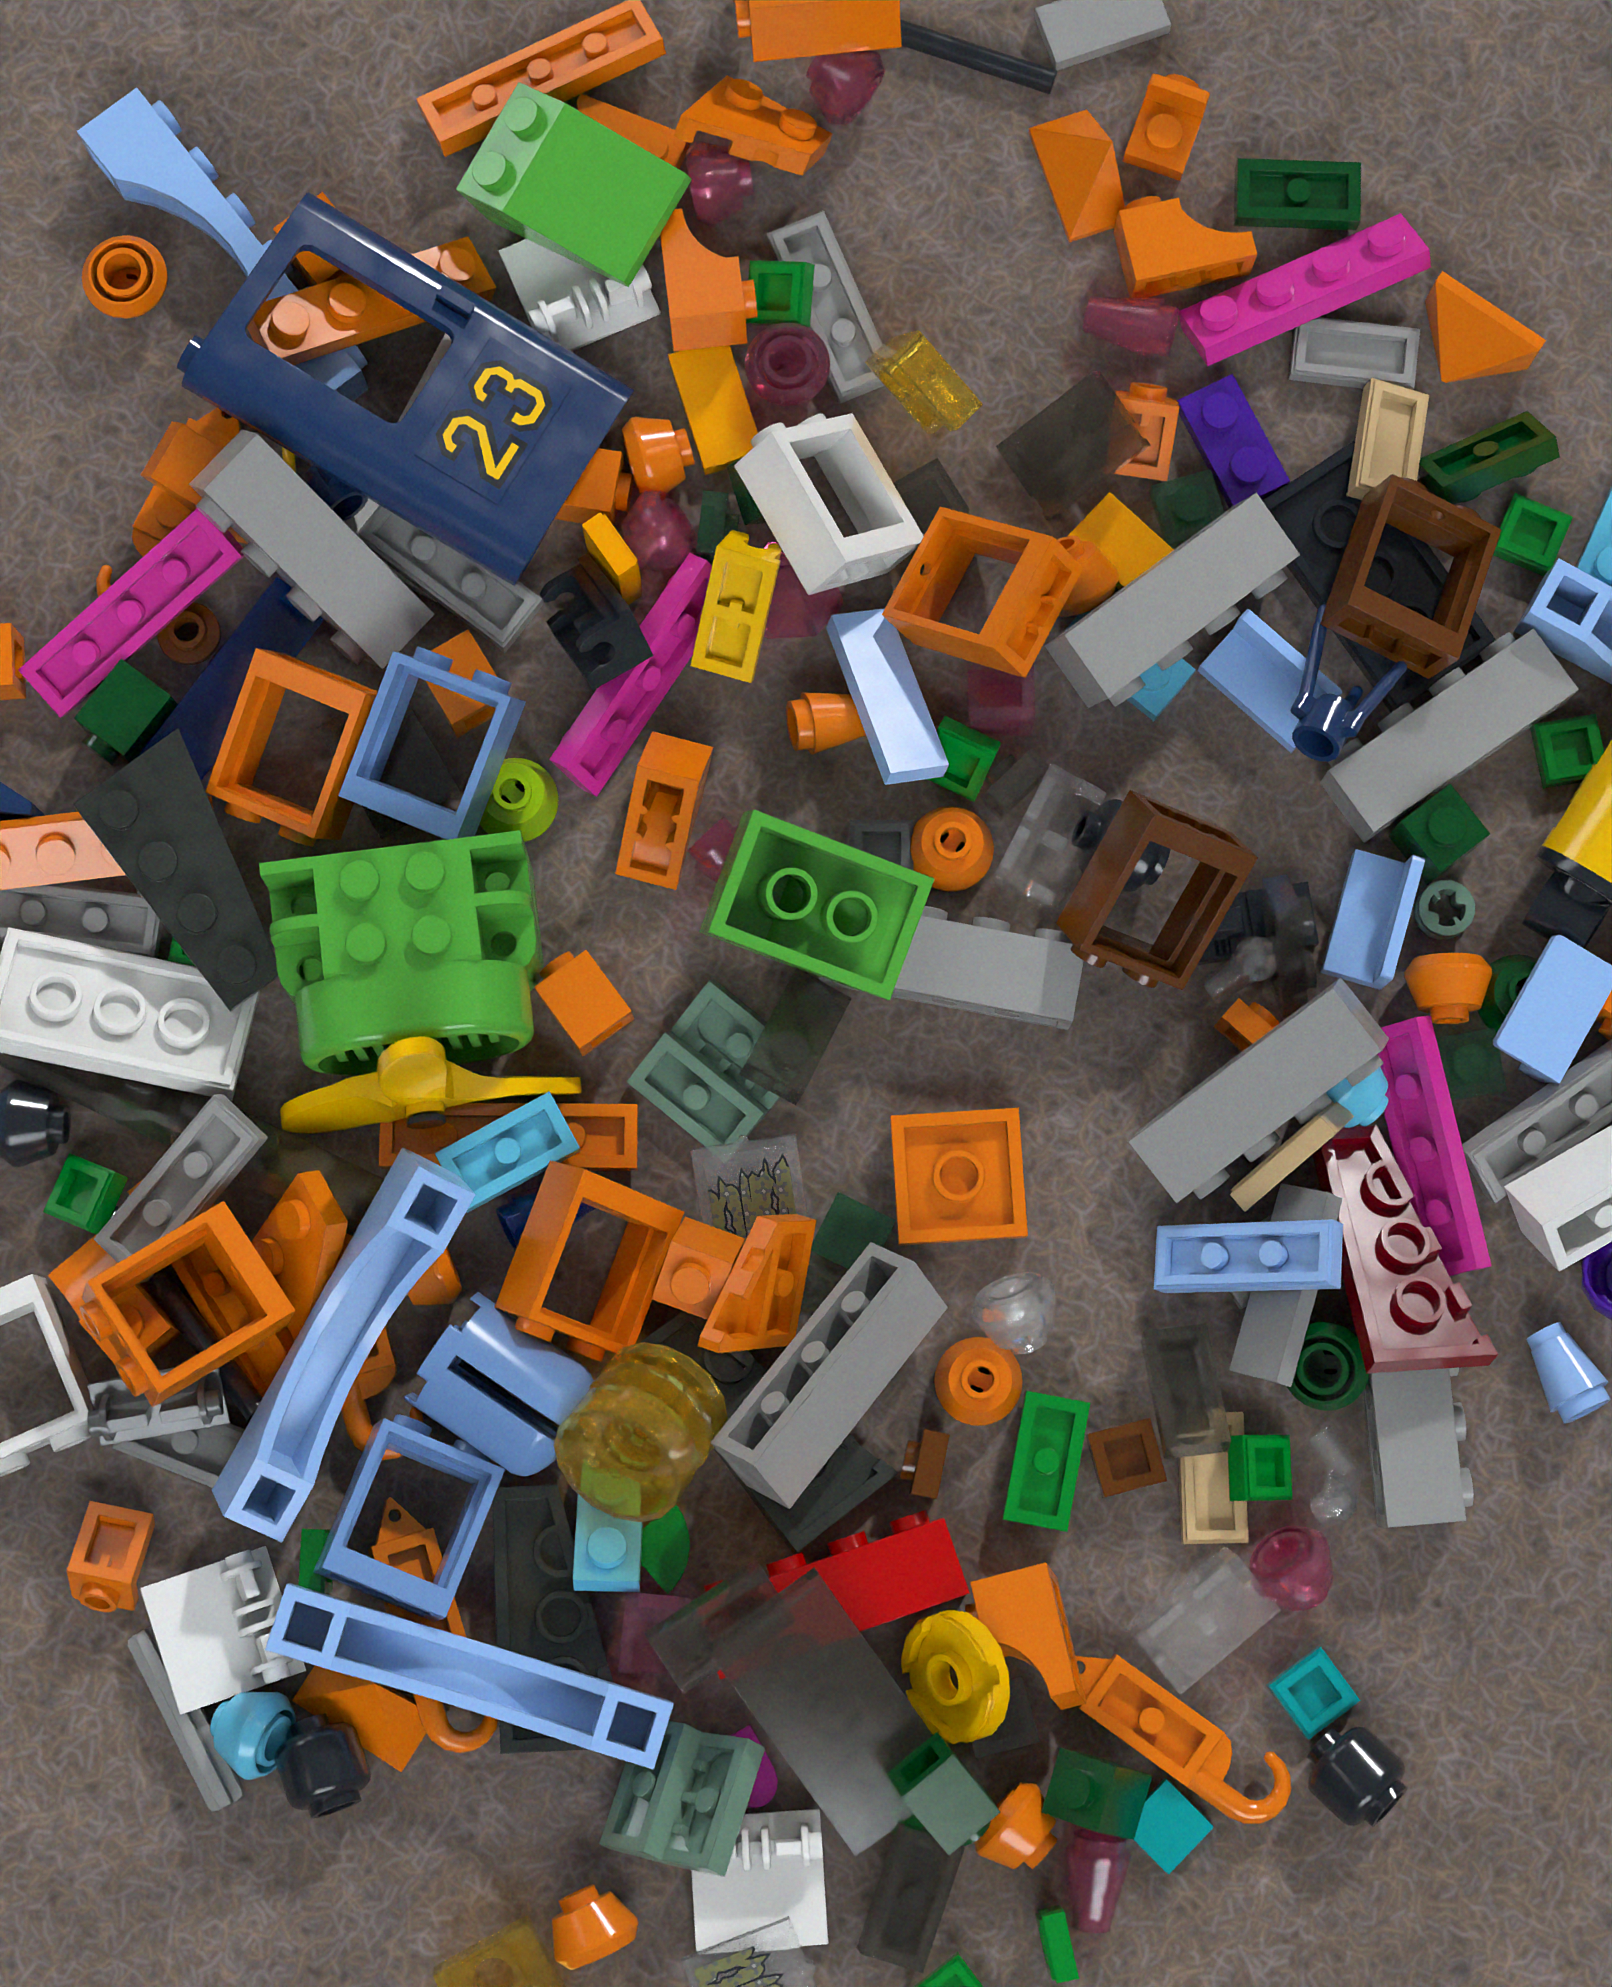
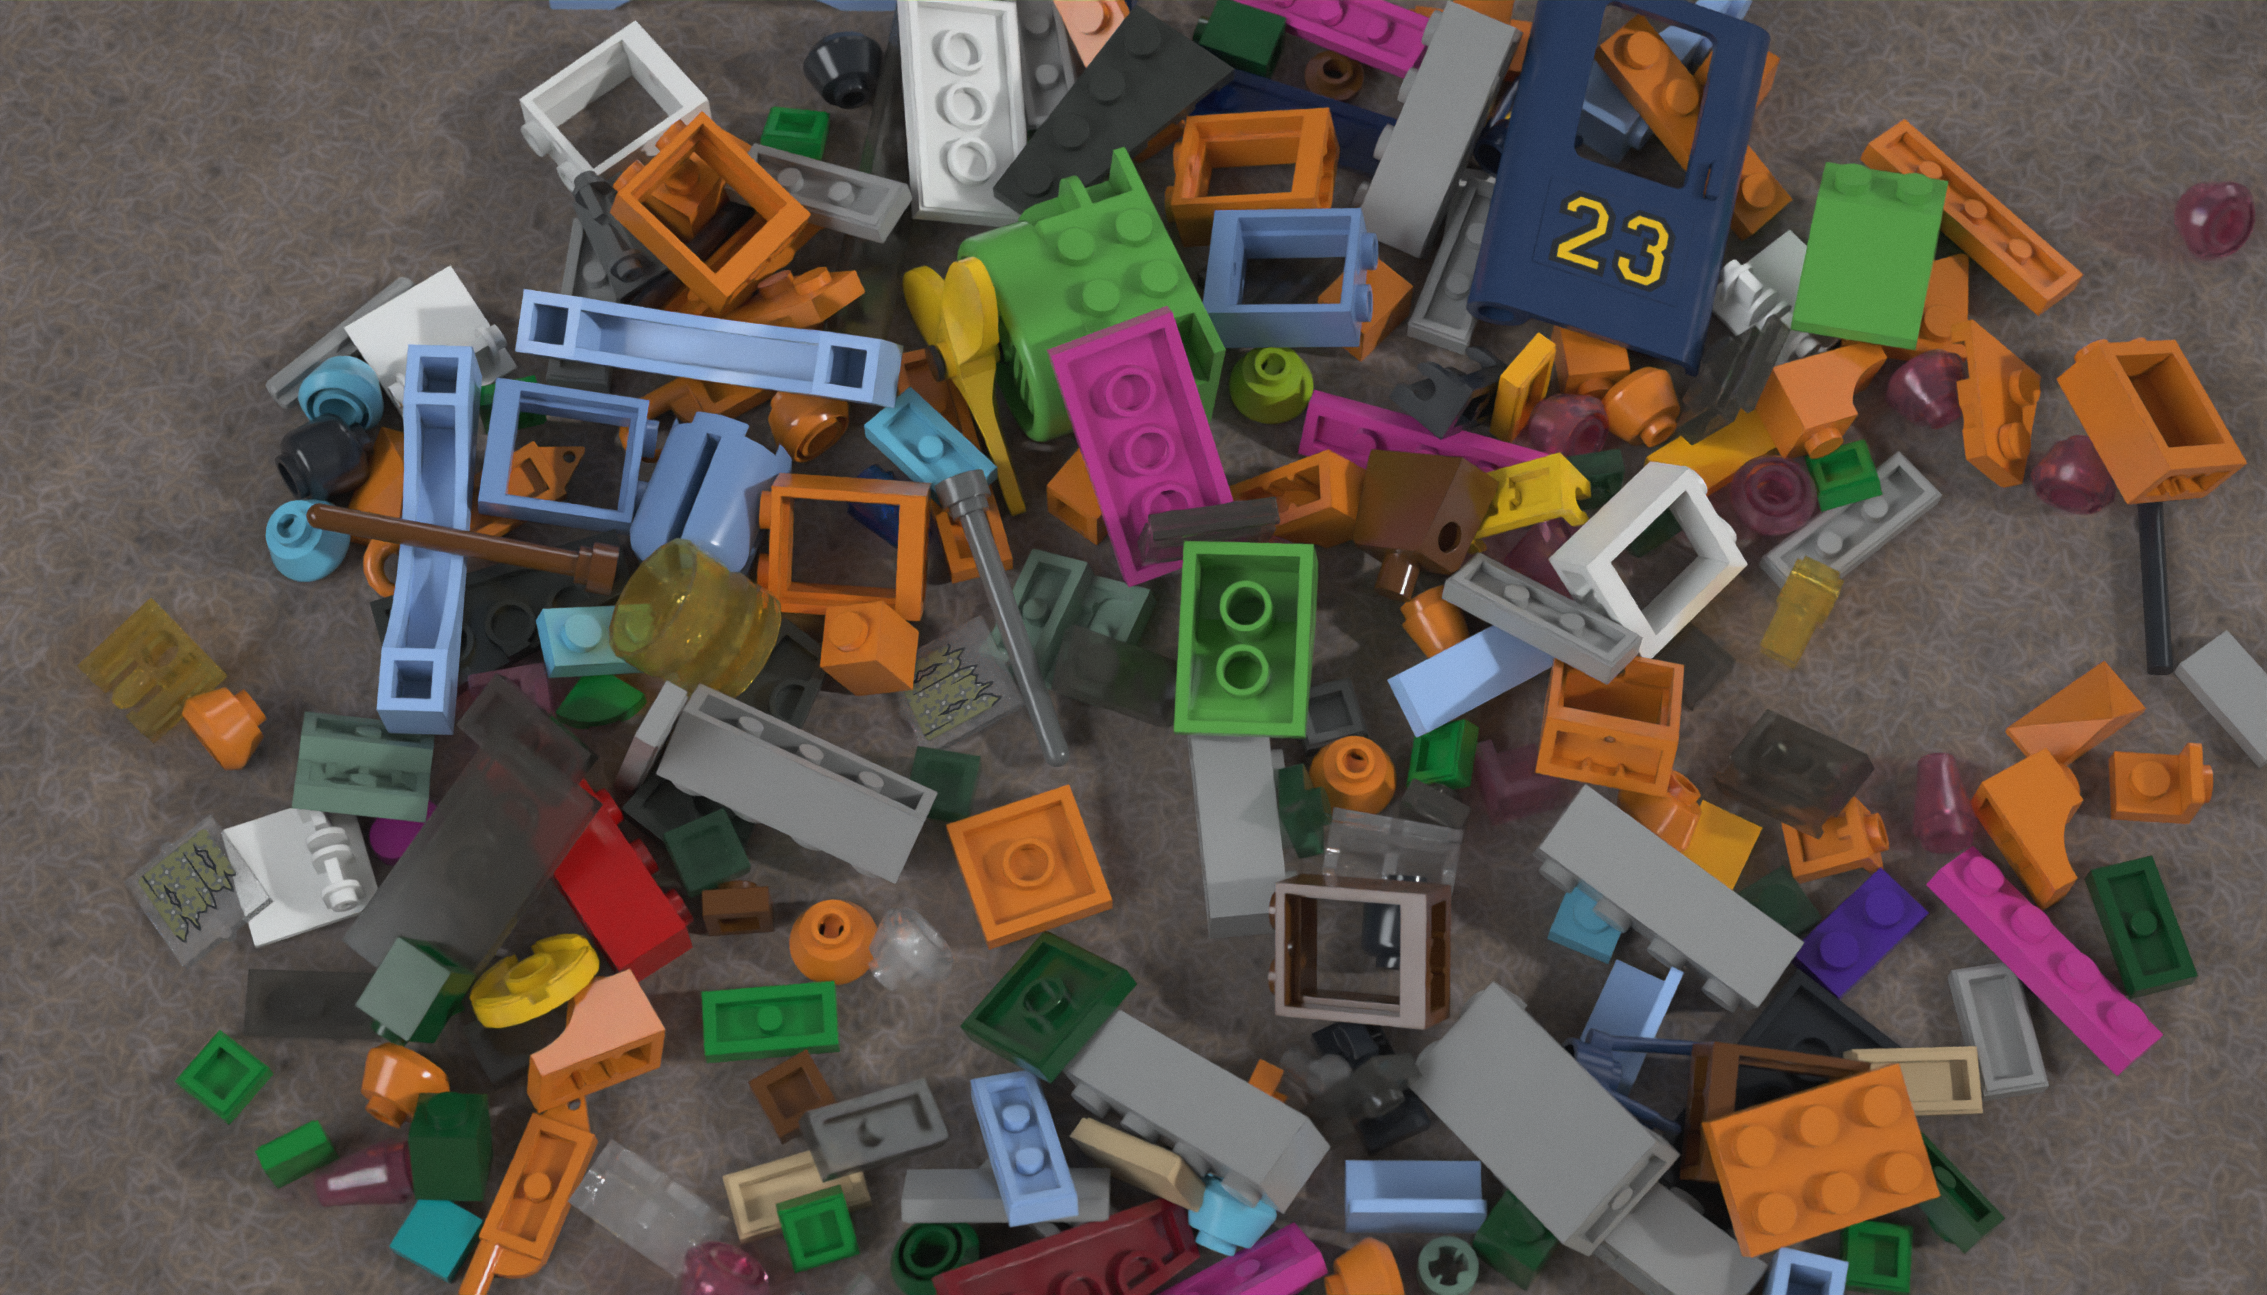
camera: 75 degrees right, 15 degrees down
orange bracket [67,1501,155,1612] -> none
orange wing [698,1214,817,1353] -> none
orange slope [1425,271,1546,383] -> none
none -> medium azure cone [266,499,351,582]
none -> reddish brown piece [306,503,620,596]
none -> light grey tile [613,681,688,796]
none -> clear green plate [663,808,751,898]
none -> dark grey piece [935,469,1070,767]
none -> dark green tile [960,930,1137,1084]
none -> dark pink plate [1046,306,1247,587]
none -> clear smoke plate [1137,497,1280,566]
none -> clear green plate [1278,763,1332,859]
none -> reddish brown torso [1353,449,1500,602]
none -> light grey panel [1404,981,1680,1257]
none -> light grey tile [1442,552,1643,685]
none -> clear smoke plate [1675,314,1791,446]
none -> orange plate [1701,1063,1940,1258]

